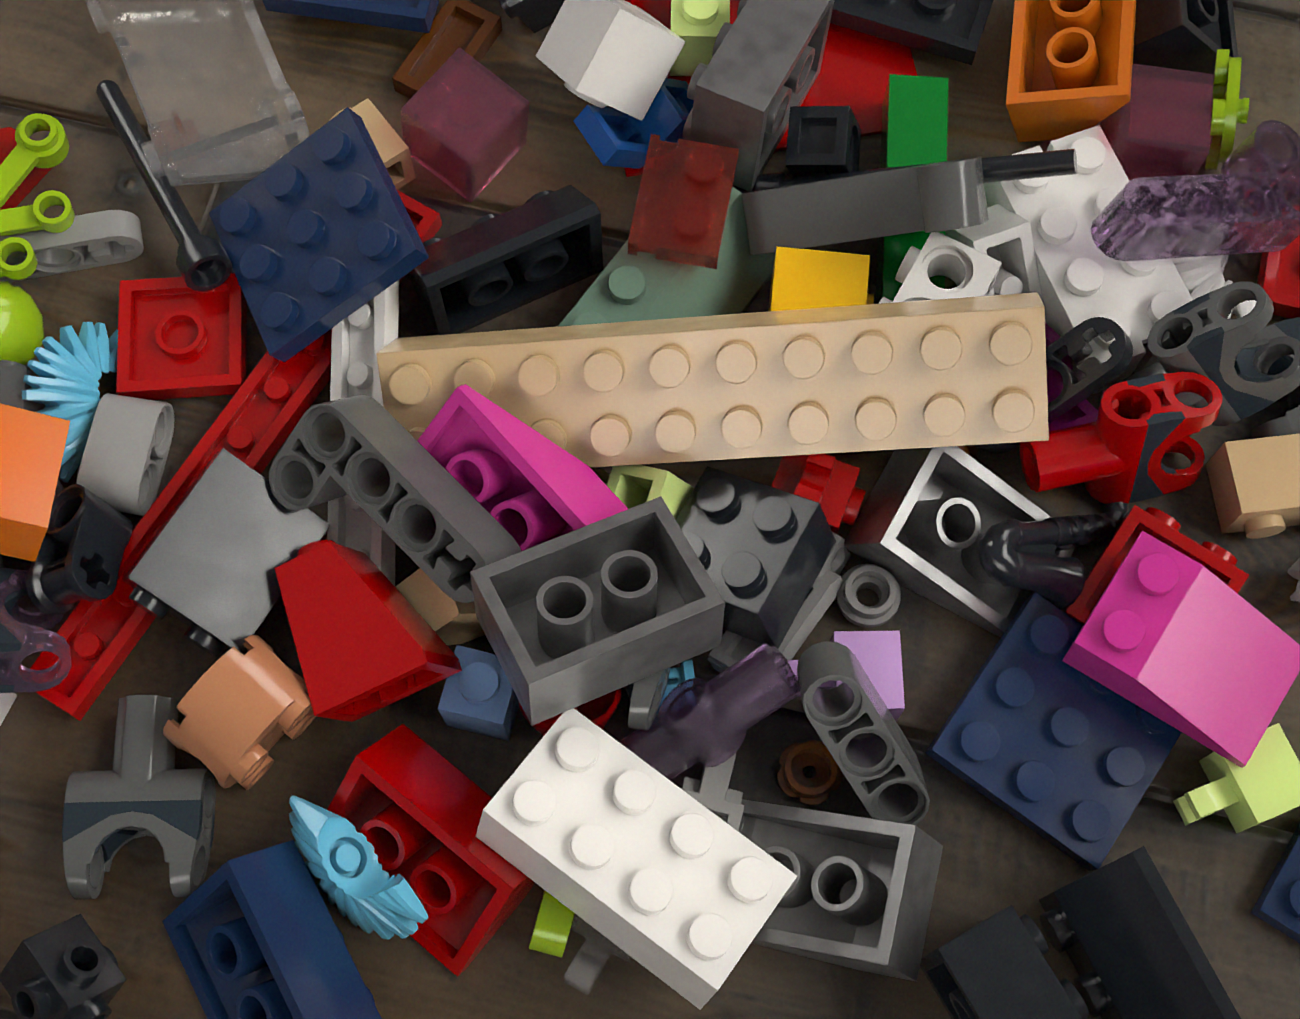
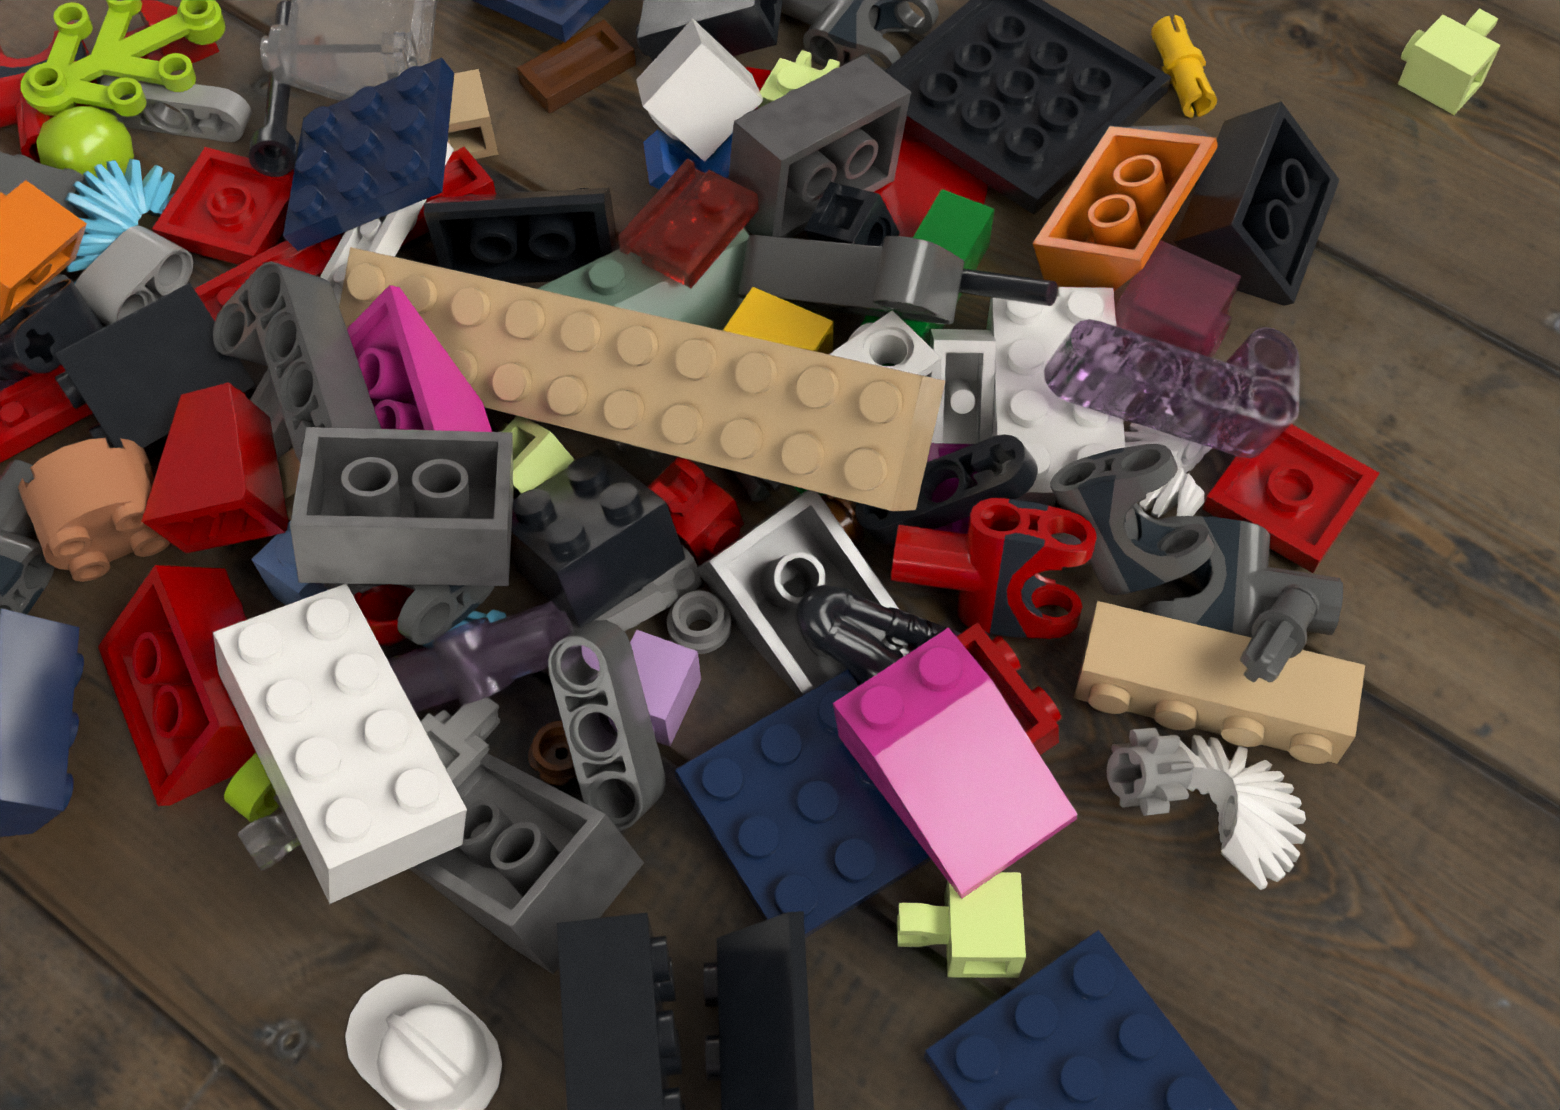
camera: 25 degrees right, 10 degrees down
medium azure hair [289,795,429,940] -> none
clear pink head [401,47,530,203] -> none
lime piece [1205,49,1249,170] -> none

